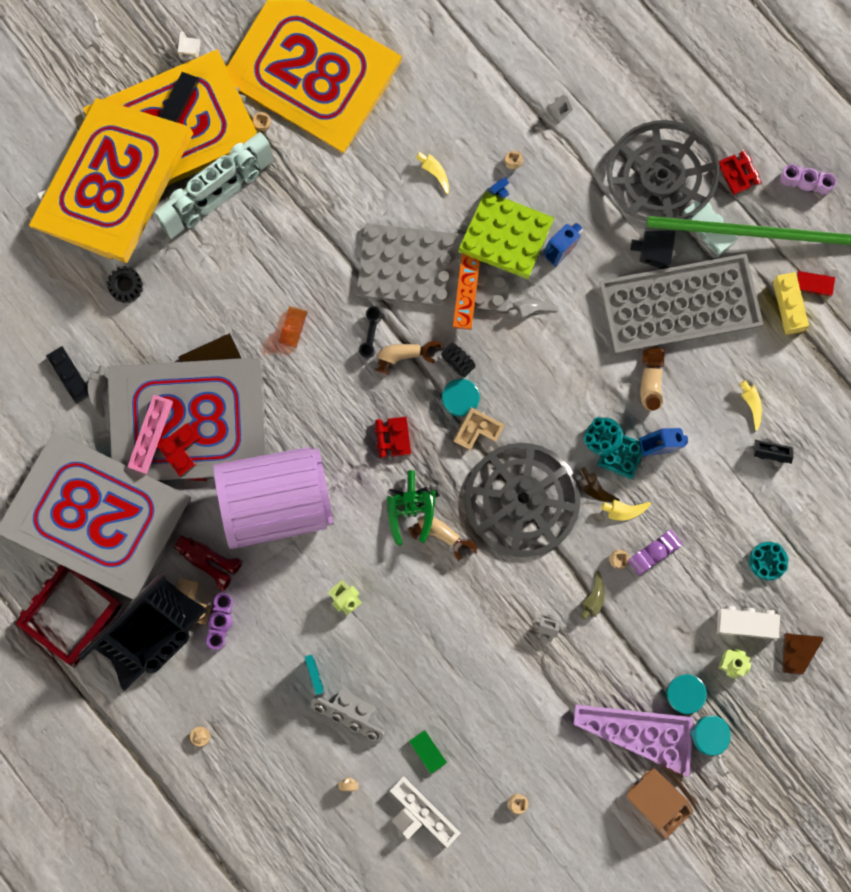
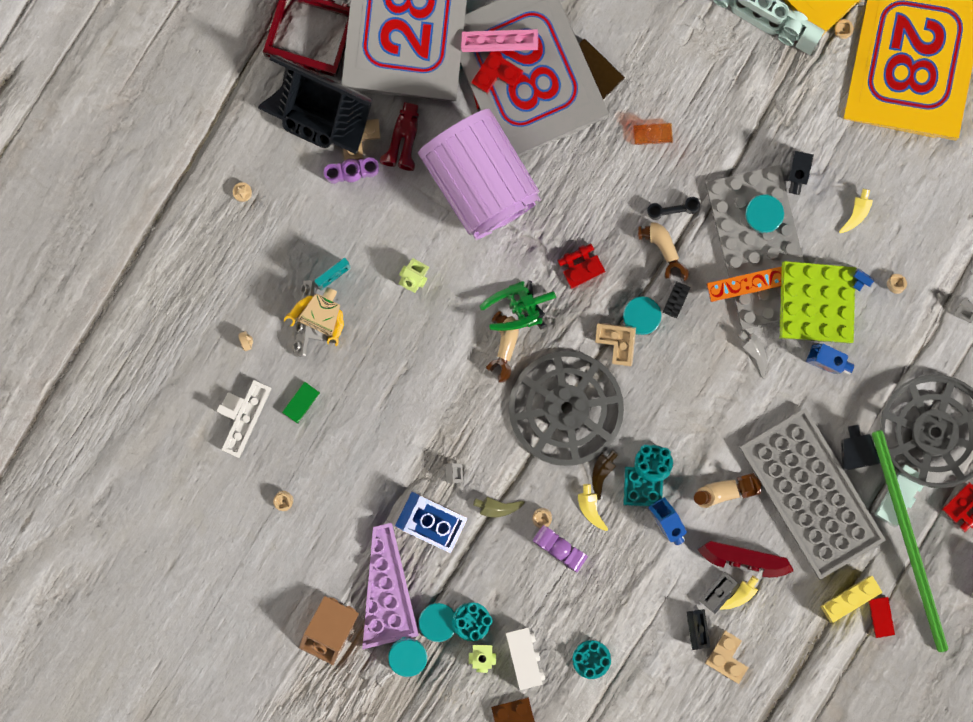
camera: 70 degrees right, 5 degrees up
none -> torso [284,287,344,346]
none -> blue slope [395,492,468,553]
none -> teal tile [452,602,492,641]
none -> dark red brick [697,541,793,578]
none -> plate [699,572,740,614]
none -> tan plate [705,630,749,684]
none -> teal tile [745,194,784,233]
none -> black torso [786,151,814,195]

